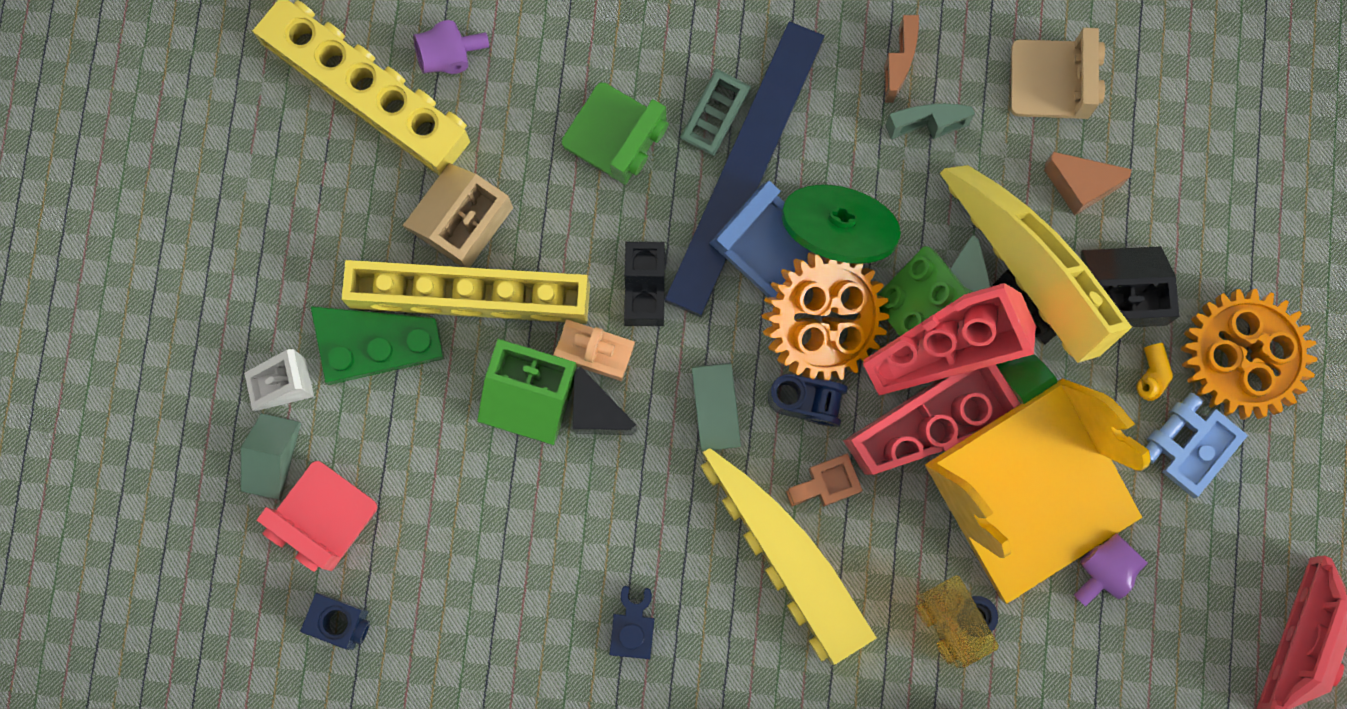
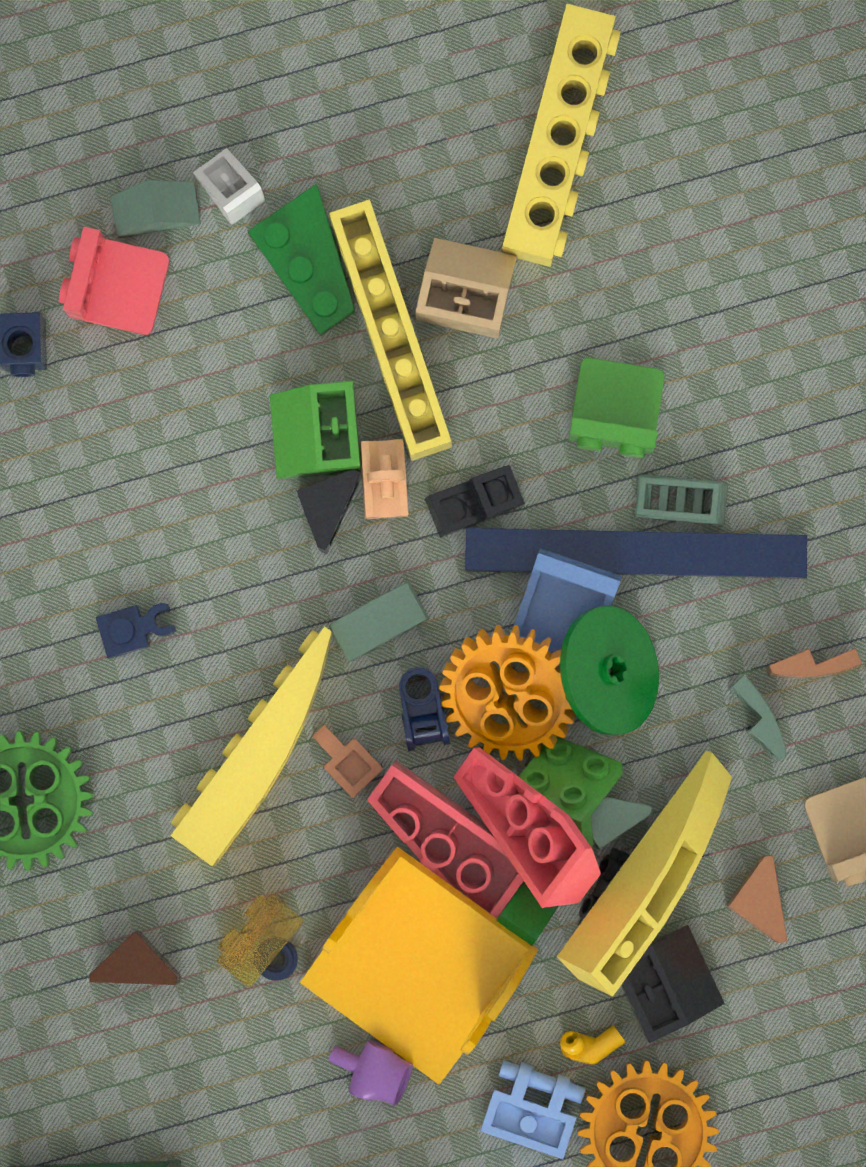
camera: 70 degrees right, 5 degrees up
medium lavender piece [413,20,489,74] -> none

